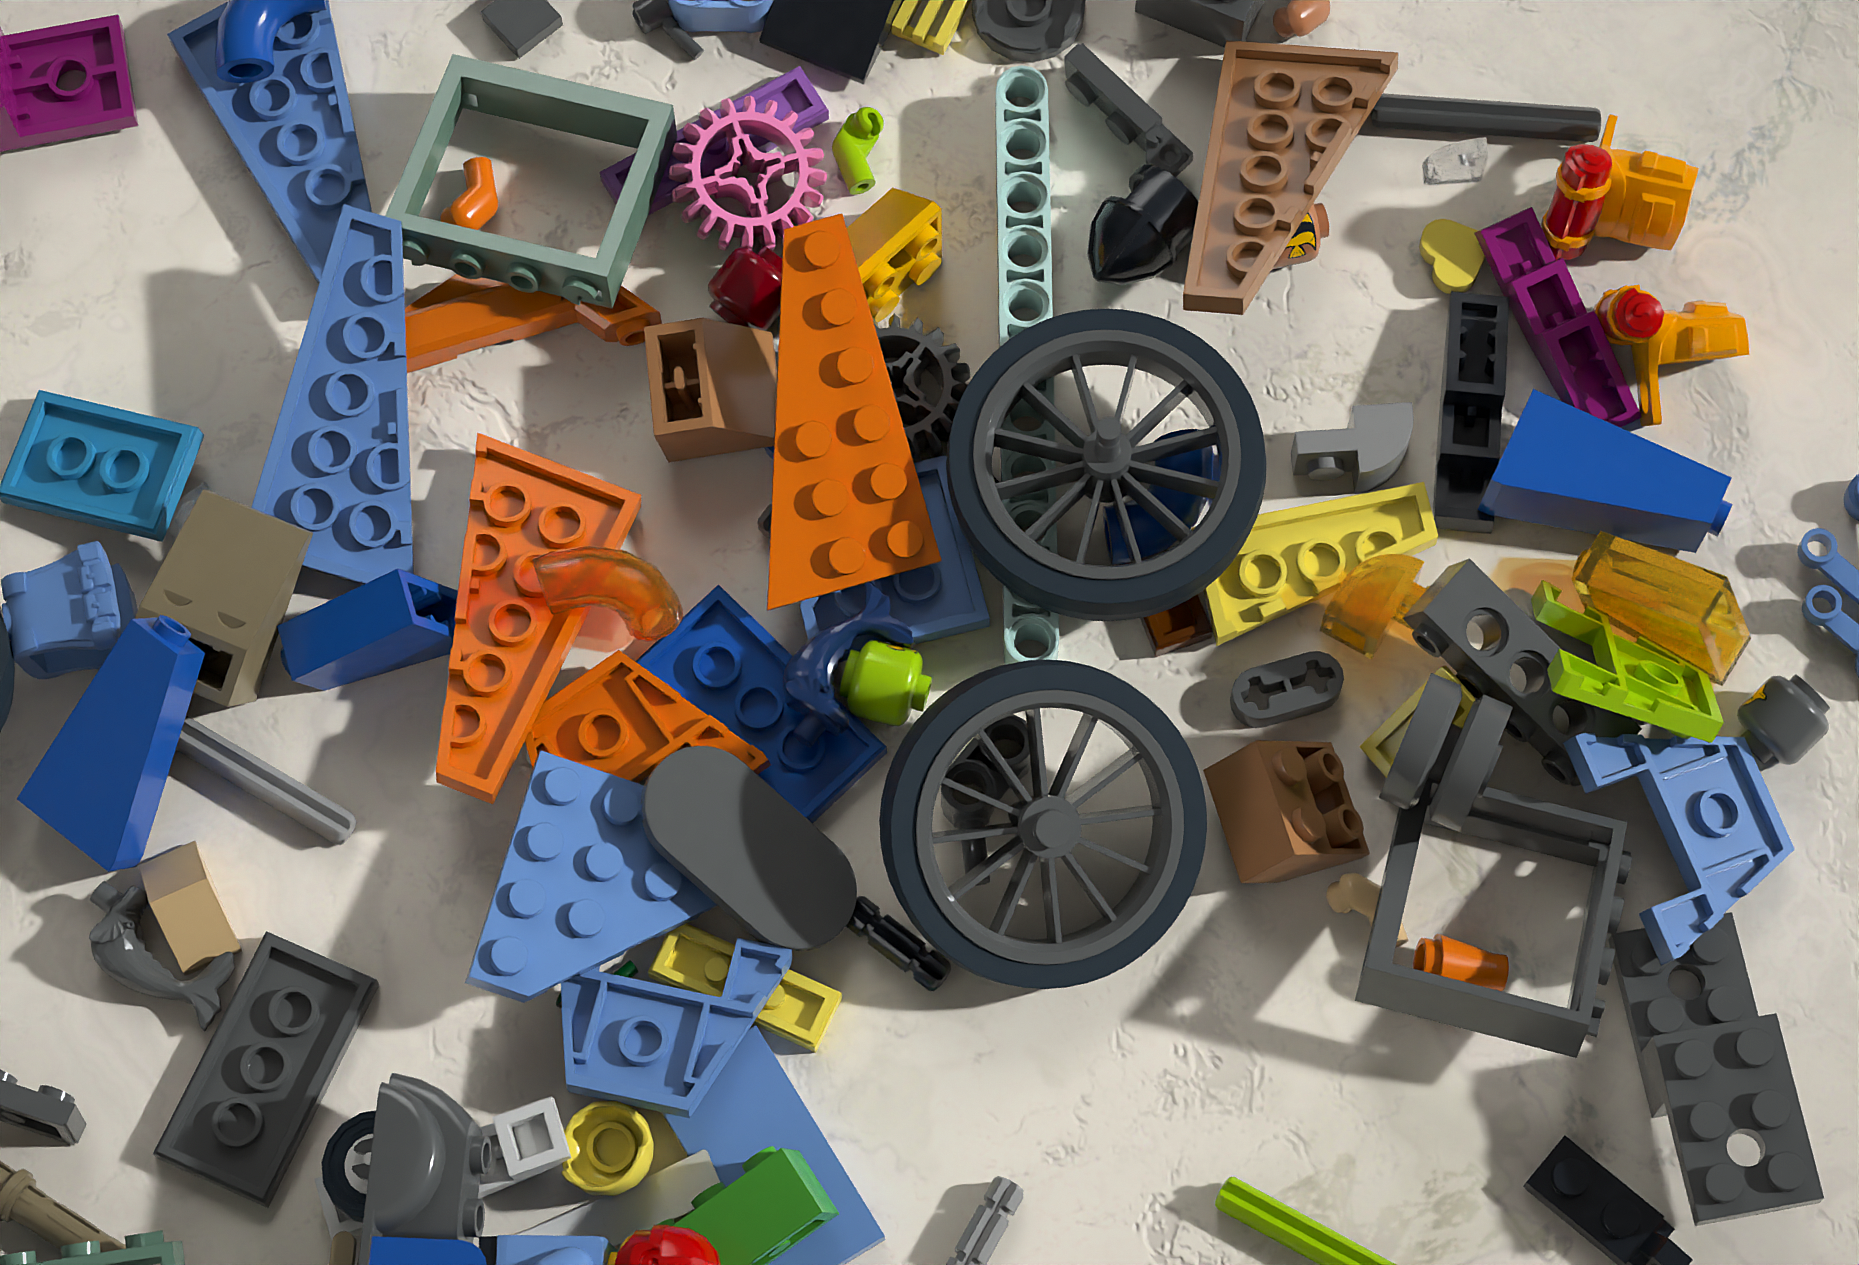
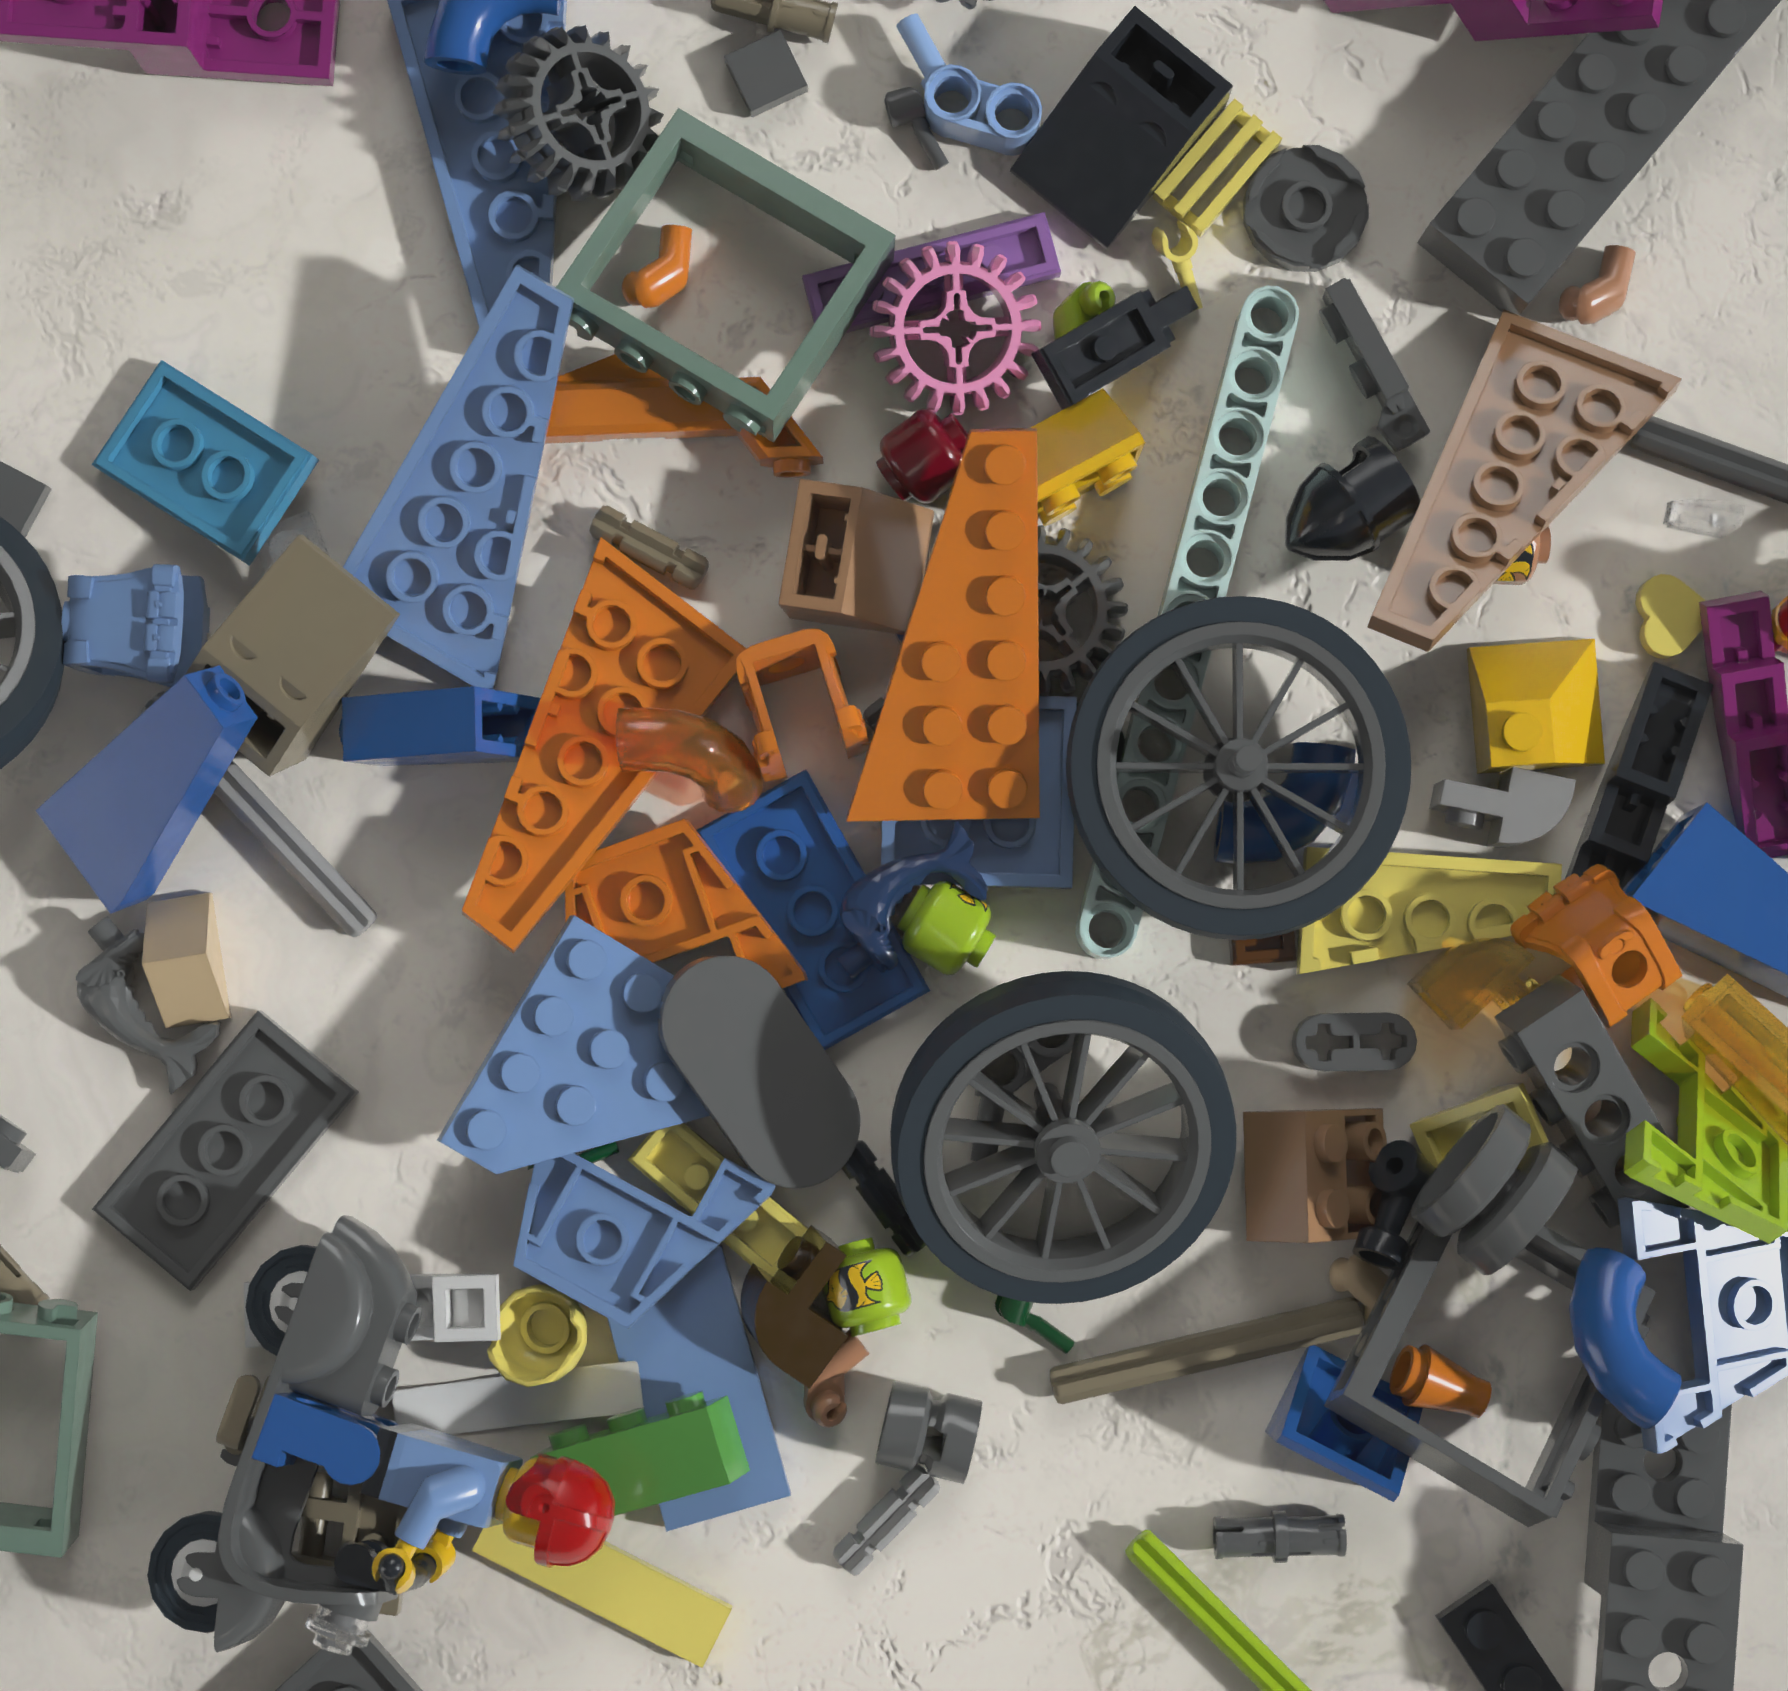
camera: 10 degrees right, 15 degrees up
none -> dark grey gear [492,25,664,201]
none -> dark tan axle [589,506,709,590]
none -> orange piece [736,629,870,782]
none -> dark brown brick [740,1225,848,1389]
none -> nougat arm [803,1329,870,1428]
none -> lime head [823,1237,912,1337]
none -> dark grey wheel [875,1380,983,1484]
none -> dark green hand [995,1295,1075,1354]
none -> black hinge [1031,286,1199,410]
none -> dark tan axle [1049,1297,1364,1404]
none -> light yellow hand [1151,220,1203,311]
none -> dark grey pin [1213,1510,1347,1563]
none -> blue slope [1265,1345,1423,1502]
none -> black leg [1352,1140,1435,1270]
none -> yellow slope [1467,639,1605,774]
none -> orange piece [1510,864,1682,1028]
none -> blue cylinder [1569,1247,1682,1430]

